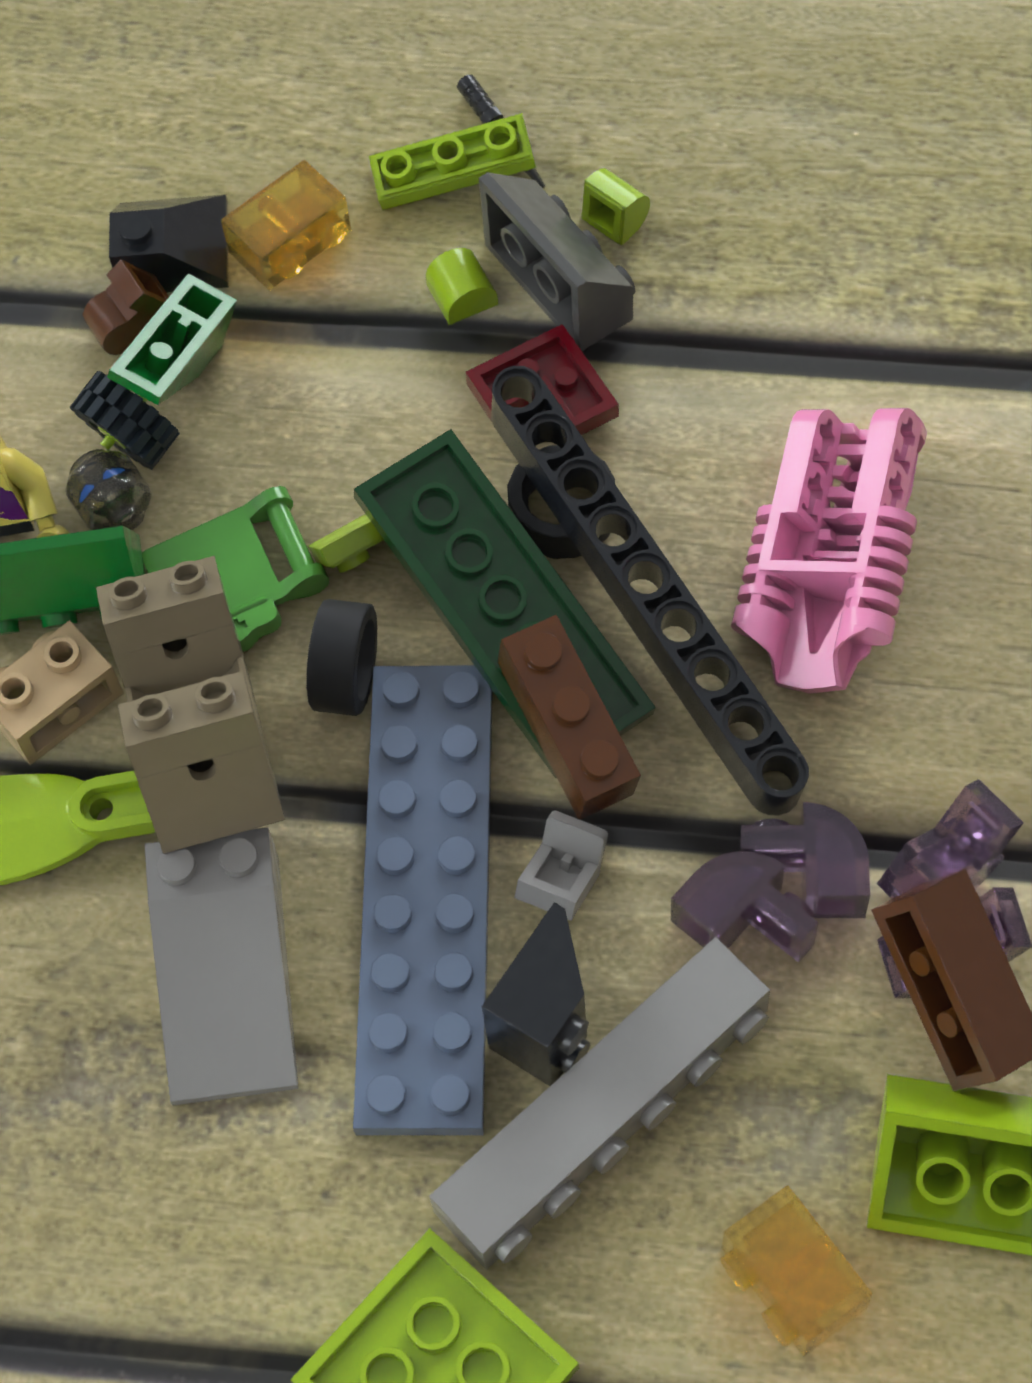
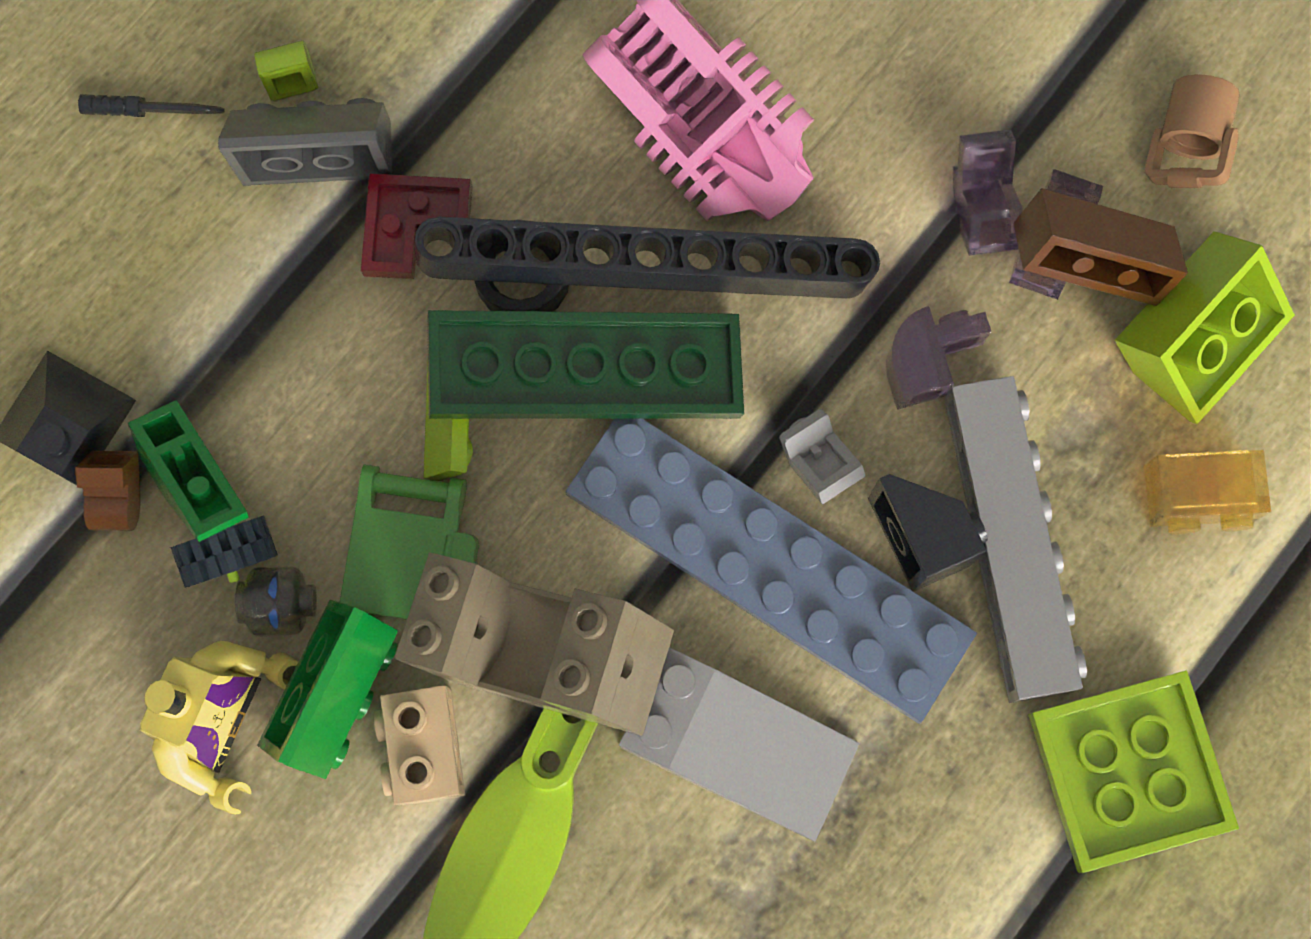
camera: 60 degrees left, 15 degrees up
clear yellow brick [221,159,351,291] -> none
black tyre [306,599,378,716] -> none
lime tile [368,113,536,210] -> none
lime brick [426,248,499,325] -> none
reddish brown brick [497,614,641,820] -> none
clear purple brick [739,802,870,918] -> none

